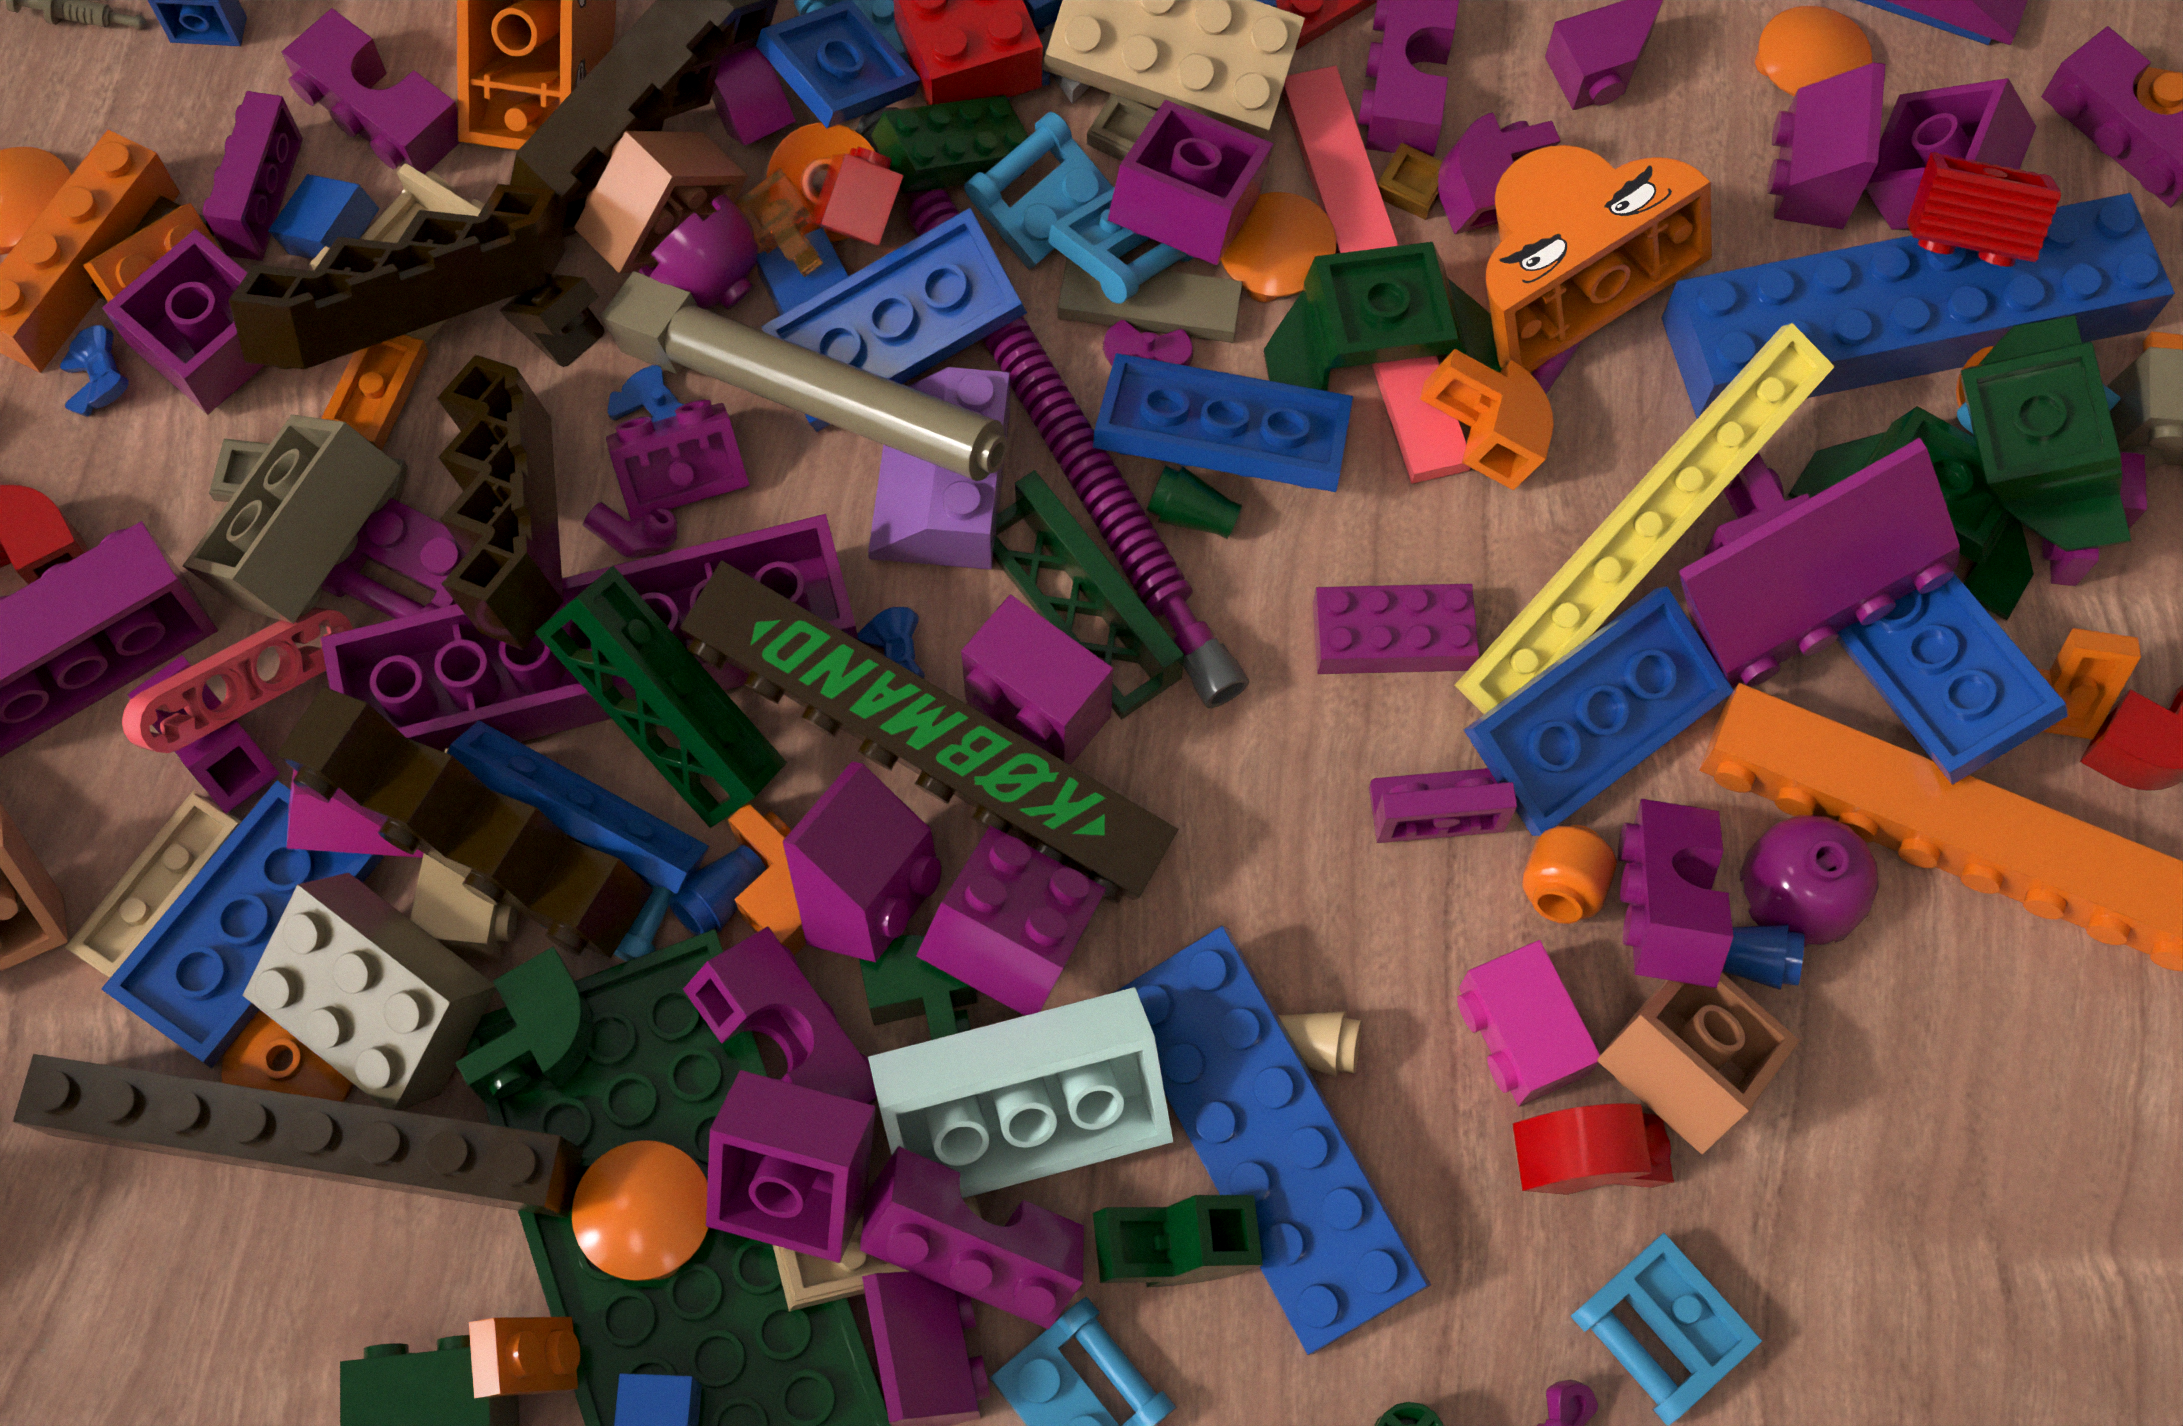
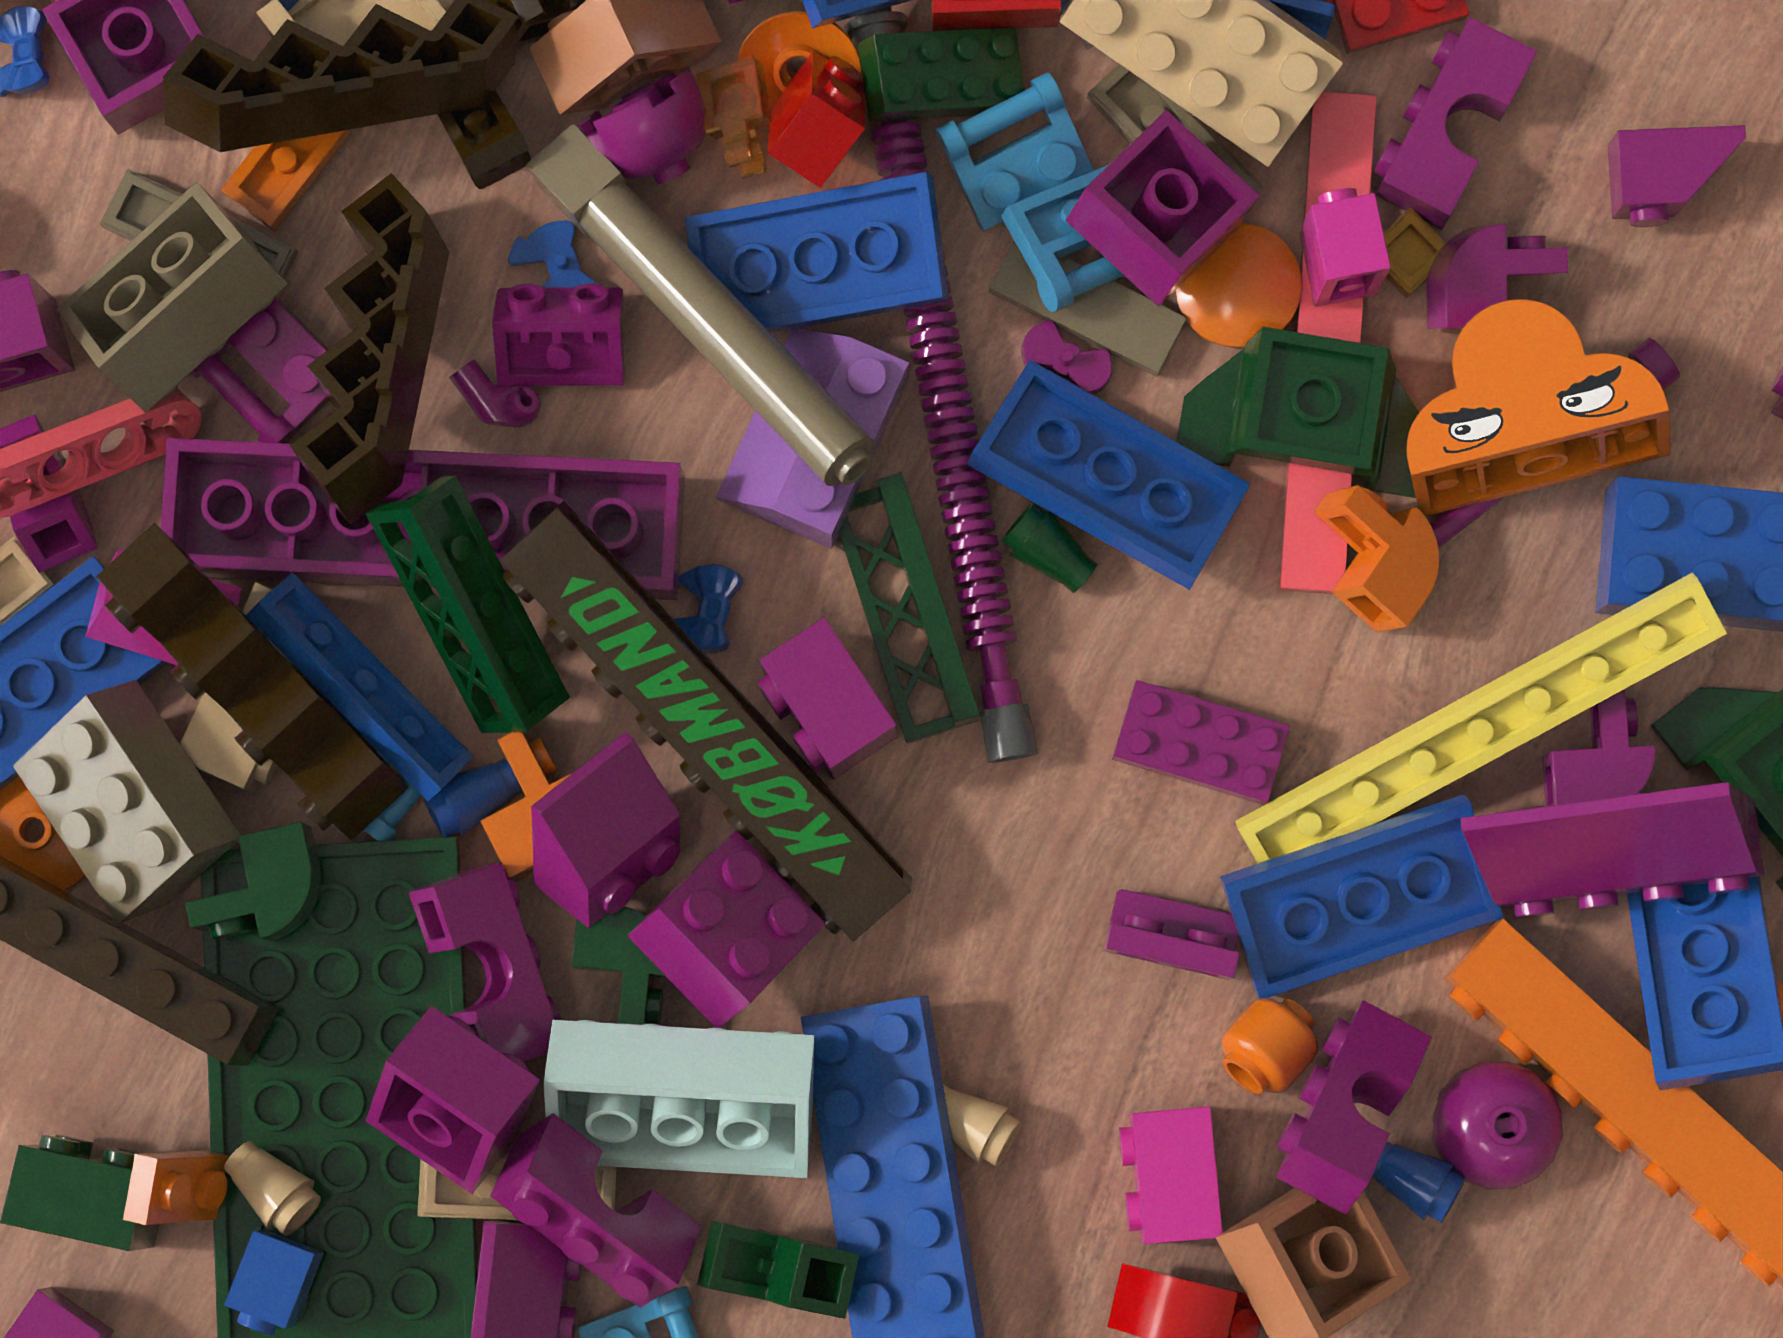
camera: 25 degrees right, 15 degrees up
orange dish [572,1140,709,1281] -> none
blue piece [756,227,849,315] -> none
none -> tan cone [224,1141,321,1236]
none -> dark pink brick [1299,188,1390,307]

